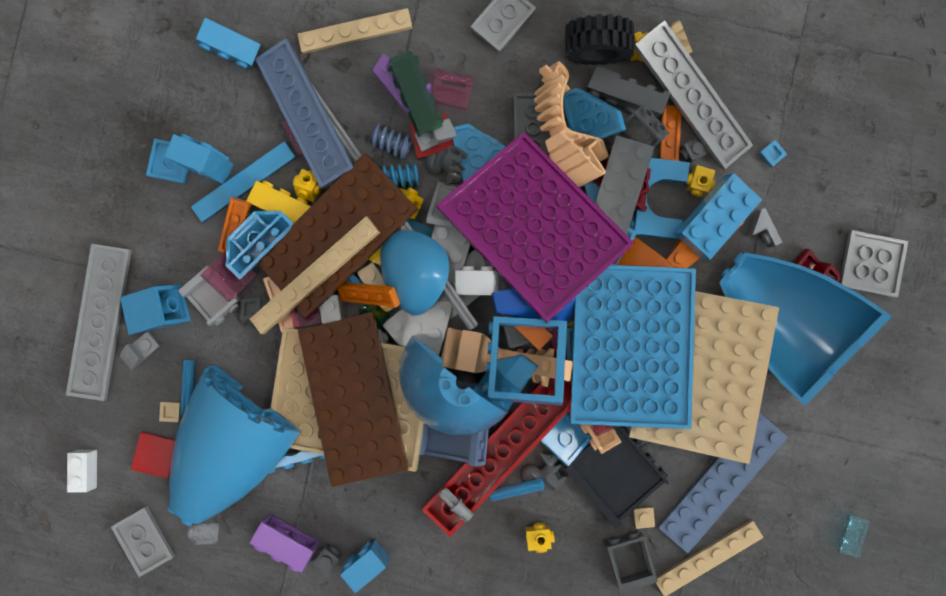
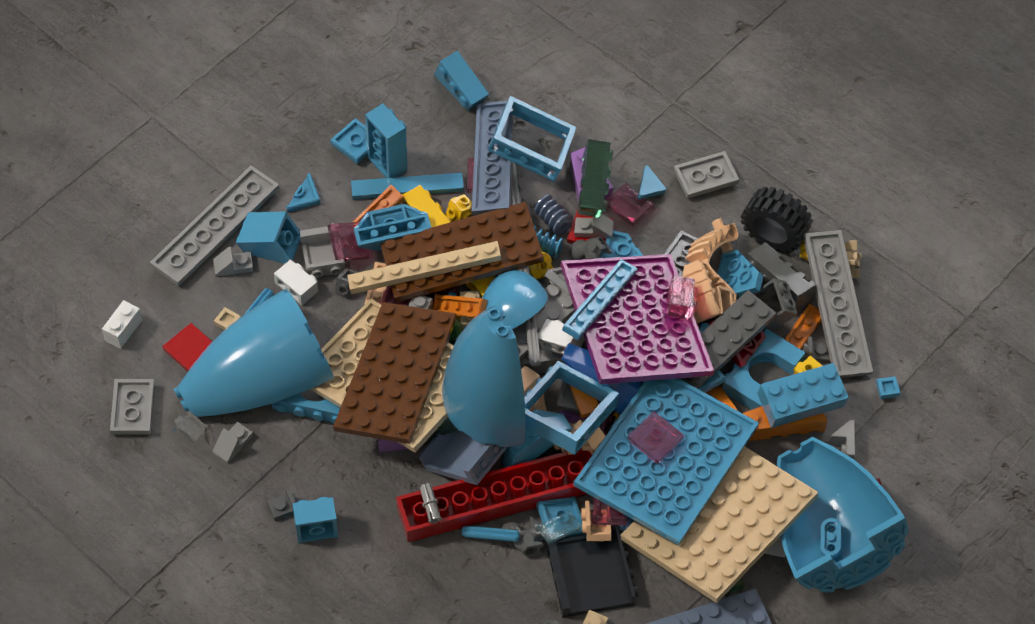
camera: 25 degrees right, 30 degrees down
medium lavender brick [250,514,320,573] -> none
tan plate [298,8,413,54] -> none
yellow brick [525,523,555,553] -> none
light grey plate [840,230,909,298] -> none
none -> light grey slope [212,422,253,464]
none -> white brick [274,259,318,306]
none -> dark azure tile [286,173,320,213]
none -> dark azure window [487,96,576,182]
none -> clear light blue tile [537,511,582,544]
none -> dark azure tile [562,259,637,340]
none -> clear pink plate [627,411,684,464]
none -> dark azure tile [637,165,667,200]
none -> clear pink brick [667,275,698,320]
none -> dark azure plate [820,518,842,558]

